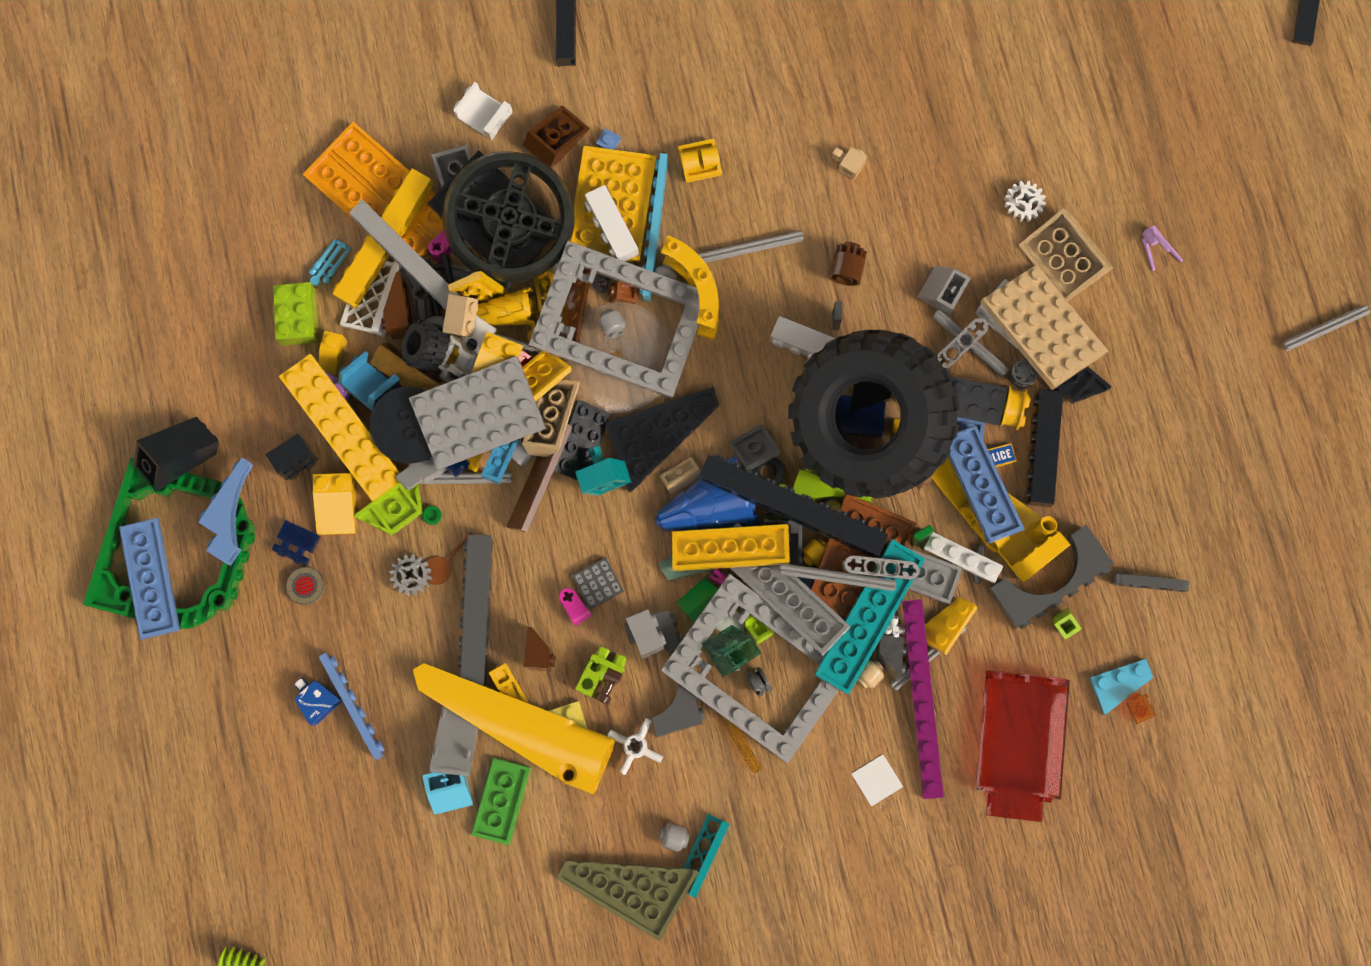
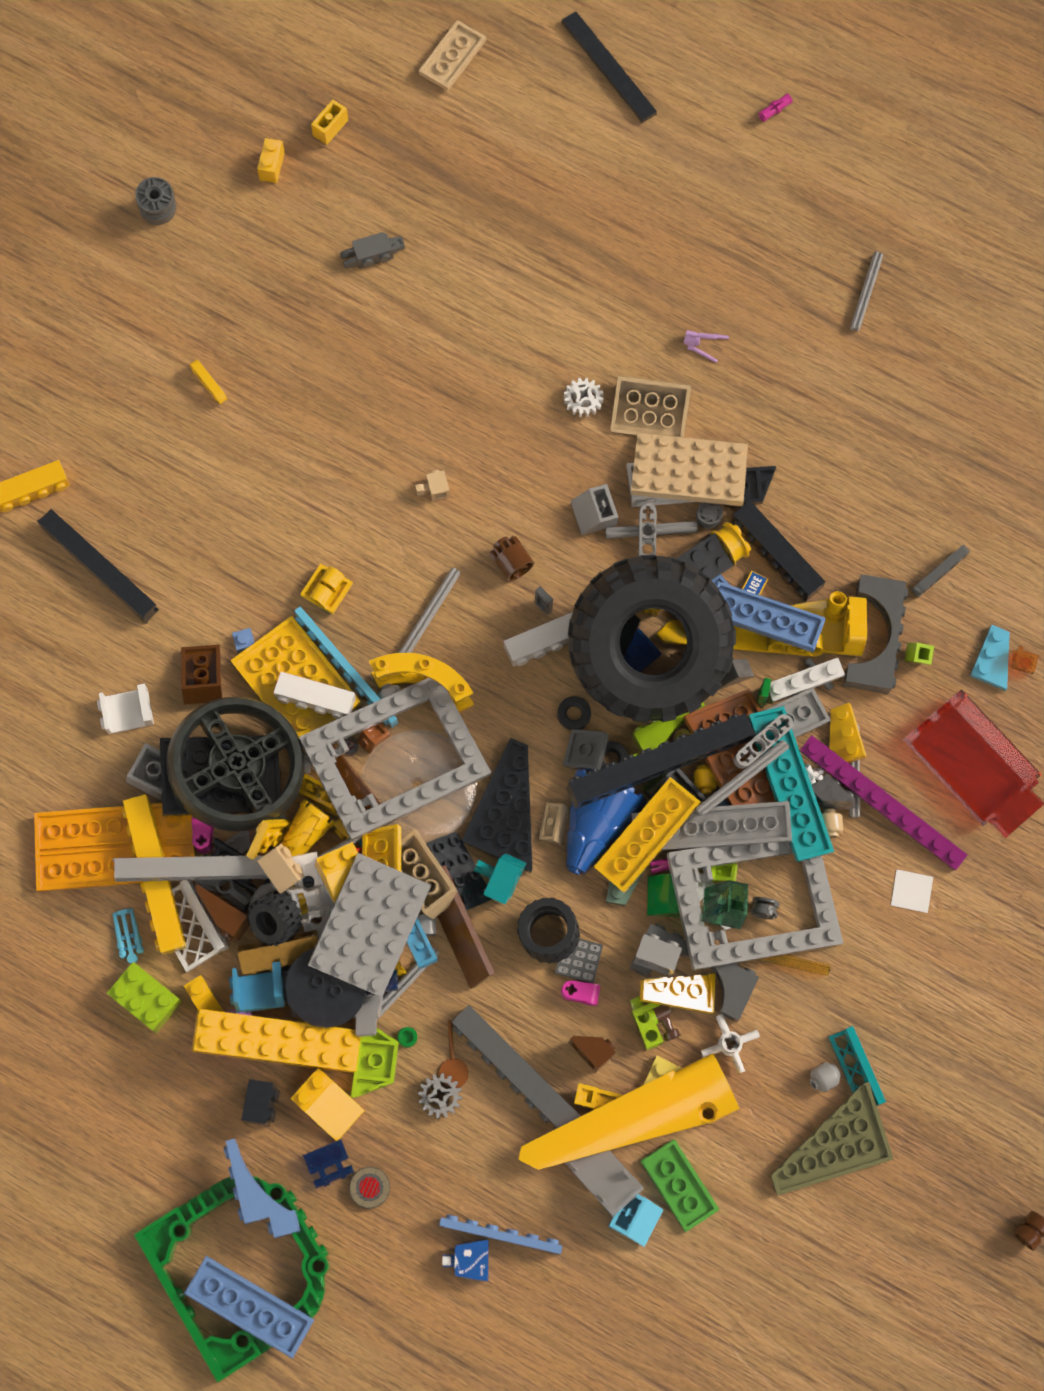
camera: 55 degrees left, 5 degrees down
black slope [134,417,219,492] -> none
light grey head [598,309,626,338] -> none
none -> black tyre [517,897,580,964]
none -> black tyre [557,696,591,730]
none -> wing [640,974,715,1014]
none -> flat silver slope [719,659,754,690]

